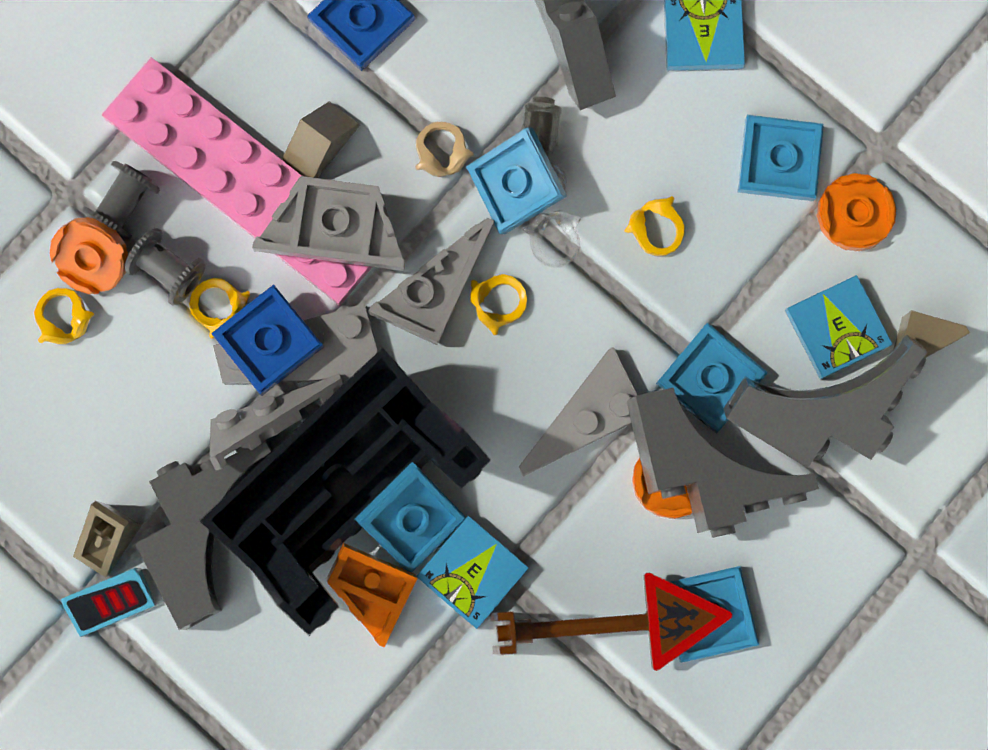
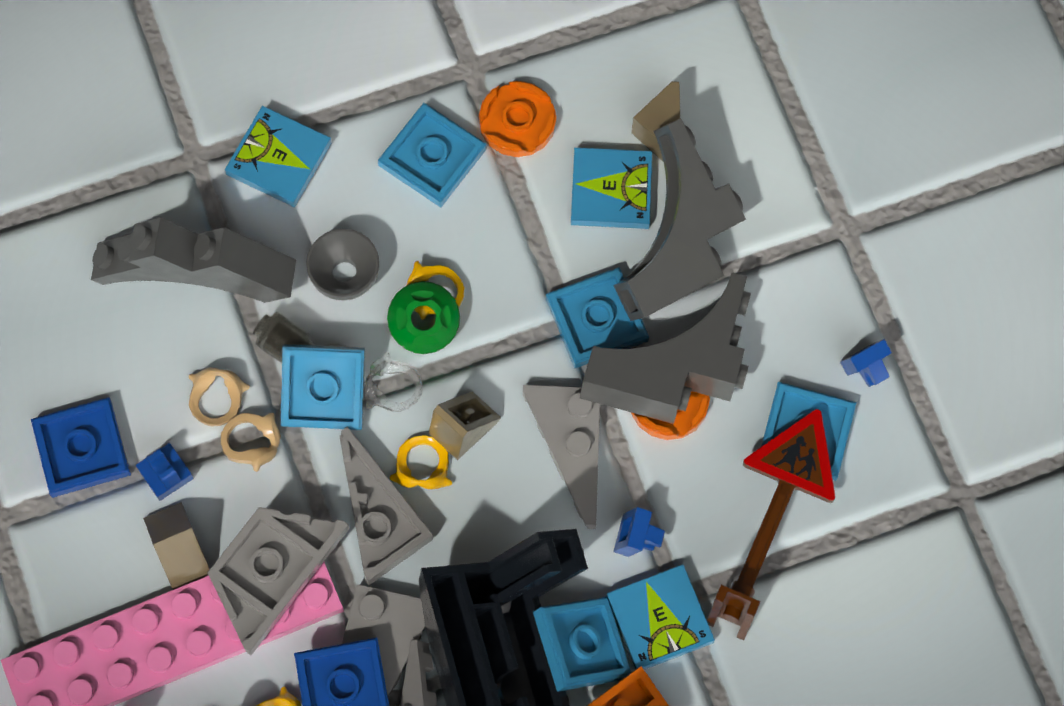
camera: 65 degrees left, 10 degrees down
none -> blue tile [135,442,194,501]
none -> tan piece [189,367,250,426]
none -> dark grey piece [306,229,379,301]
none -> green piece [387,281,460,354]
none -> dark tan slope [429,391,501,460]
none -> blue tile [613,507,665,557]
none -> blue tile [840,339,892,387]

